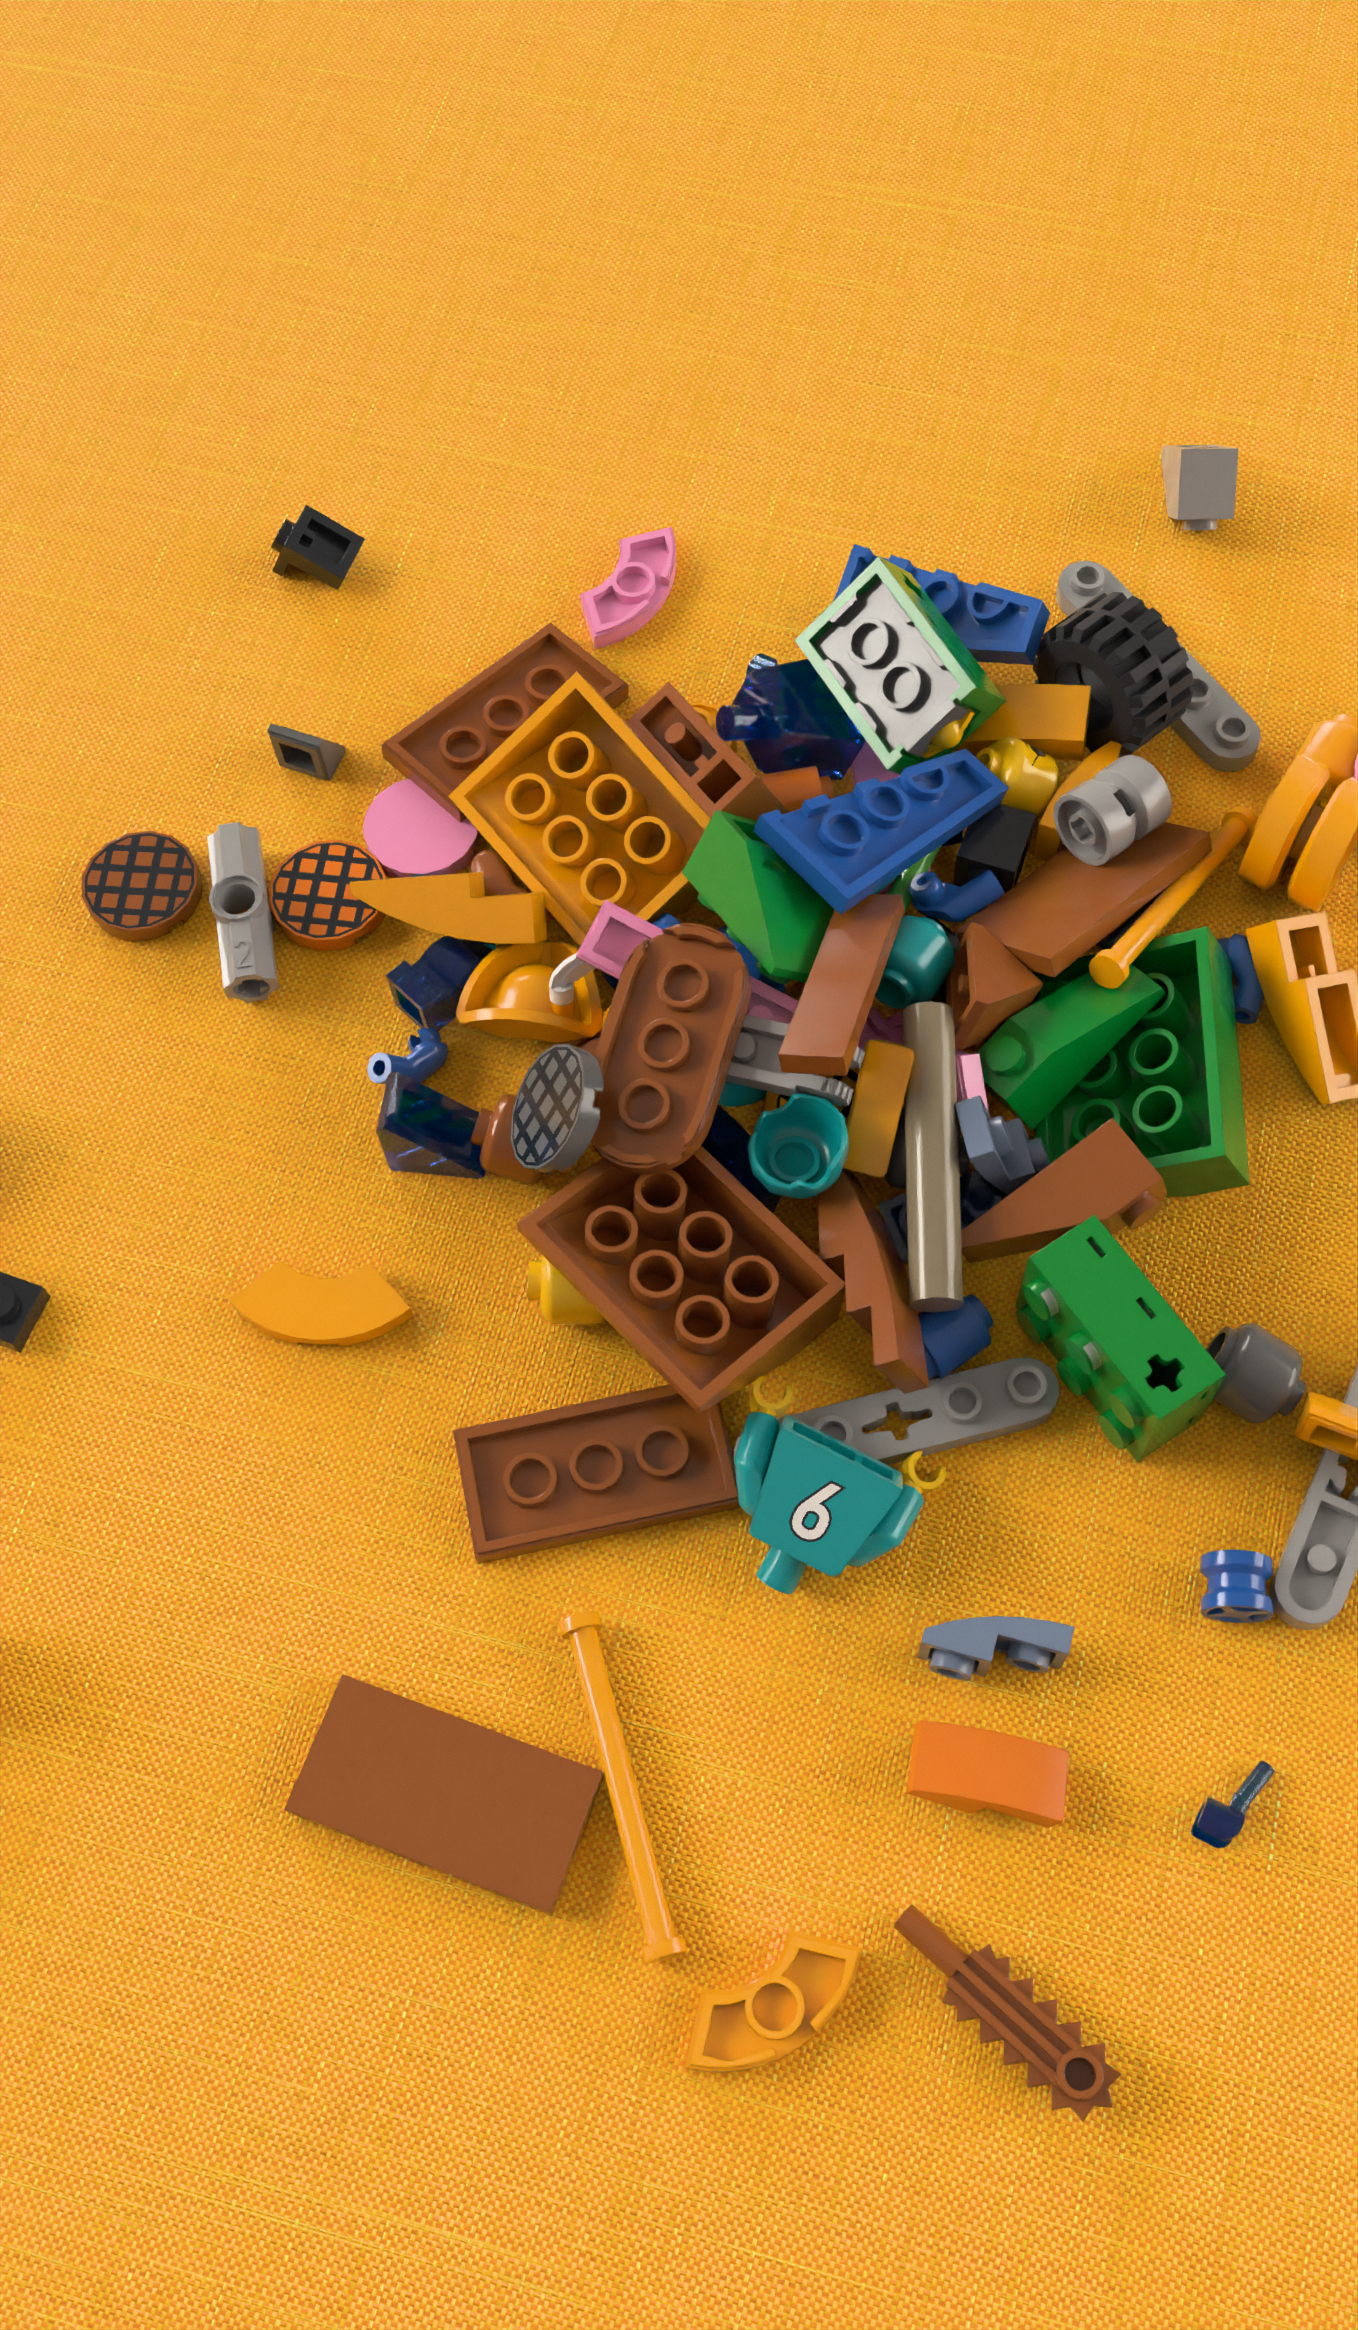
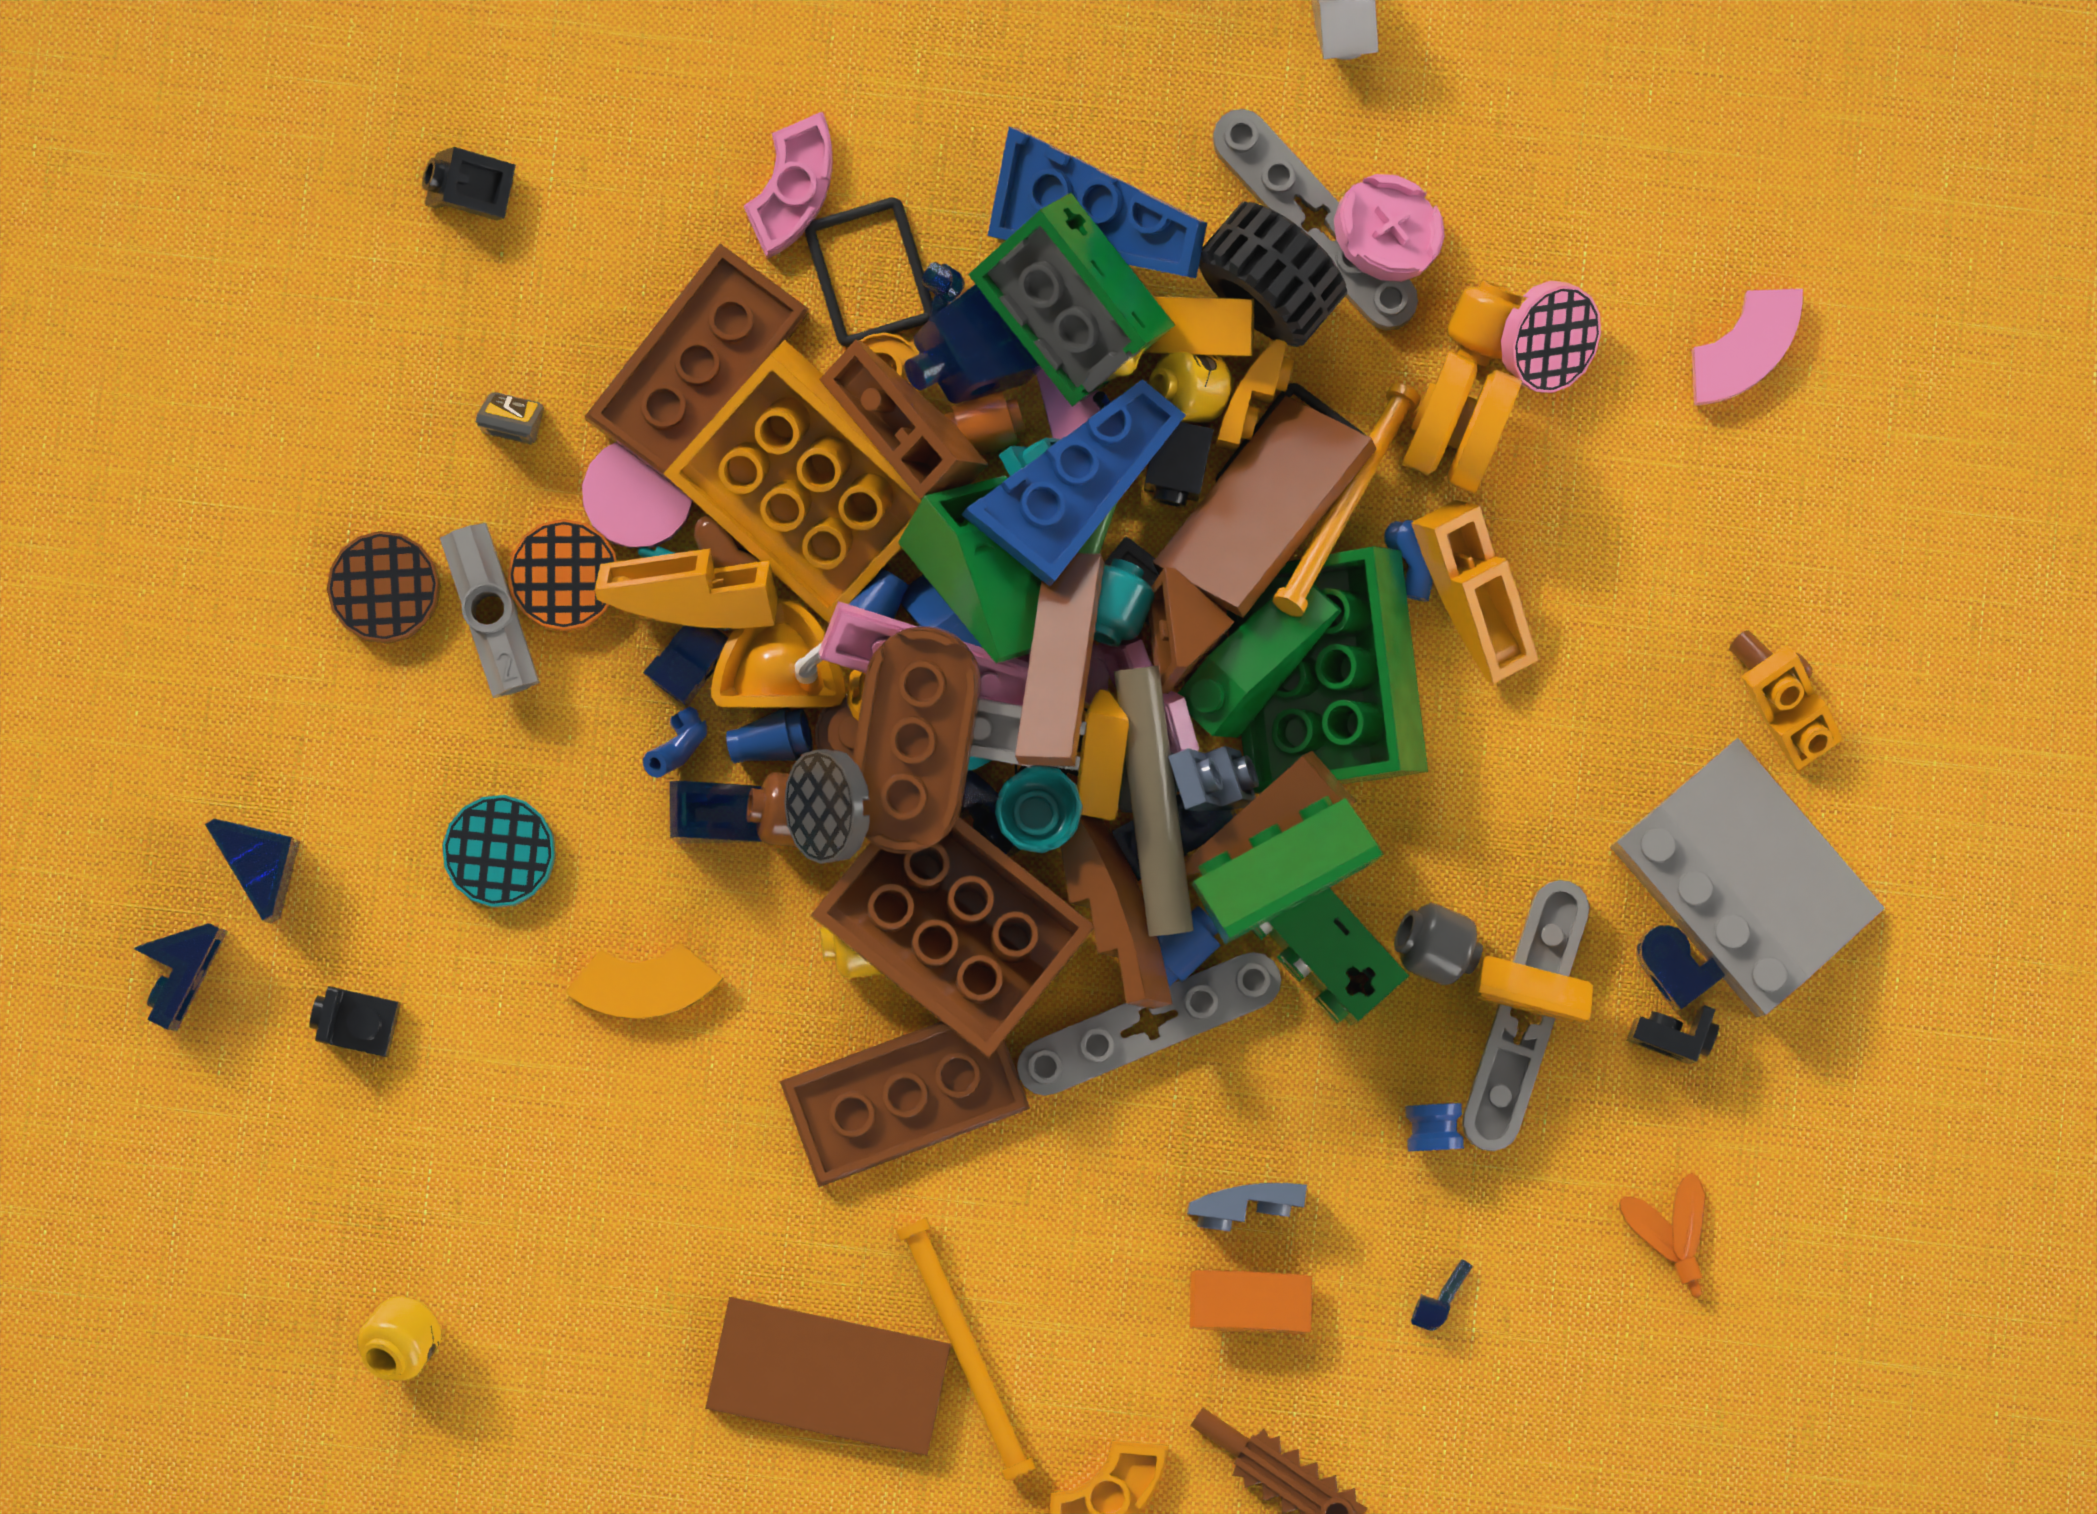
camera: 15 degrees left, 20 degrees up
teal torso [734,1376,946,1594] -> none
blue arm [909,869,1005,923] -> none
light grey wheel [1053,754,1172,866] -> none
none -> tile [442,795,556,908]
none -> blue cone [726,707,813,764]
none -> black piece [805,197,936,347]
none -> green slope [1192,796,1383,945]
none -> bright pink tile [1334,174,1445,282]

